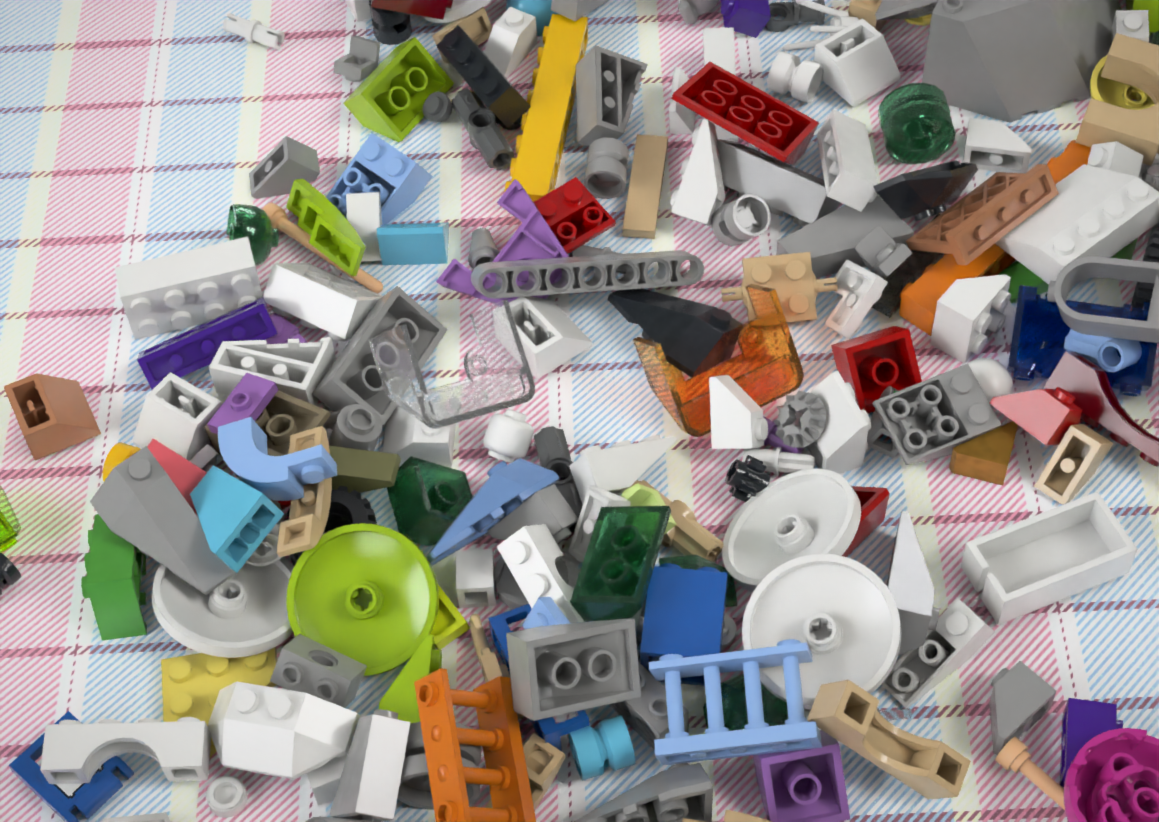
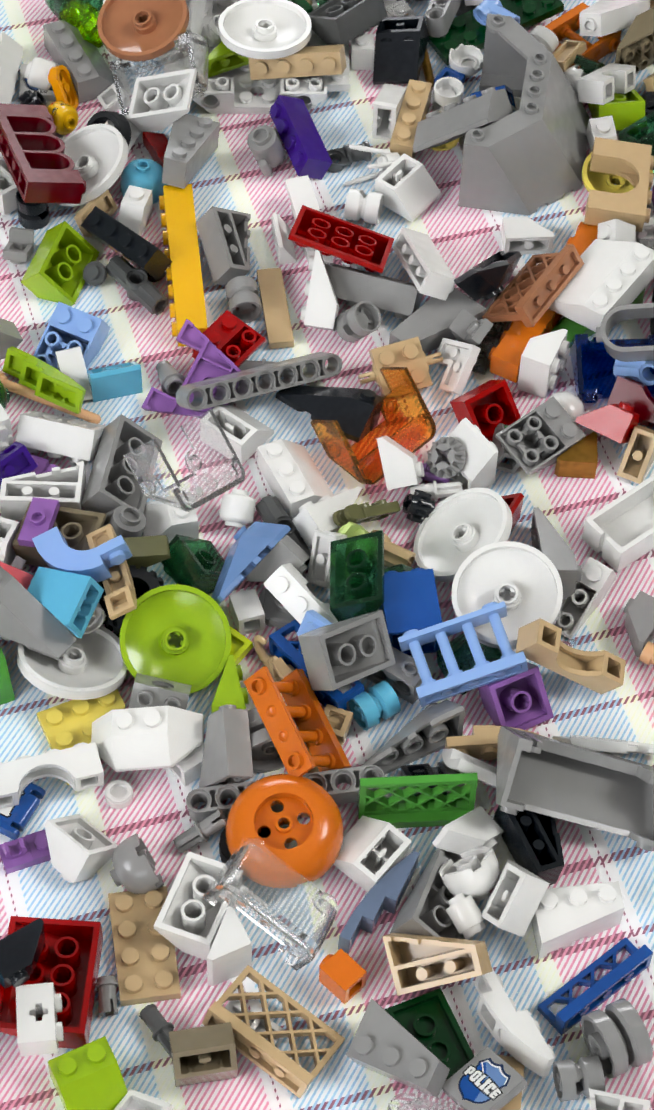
camera: 20 degrees left, 0 degrees up
clear green wheel [878,83,956,165] -> none
none -> white slope [257,438,334,518]
none -> olive hinge [332,499,401,527]

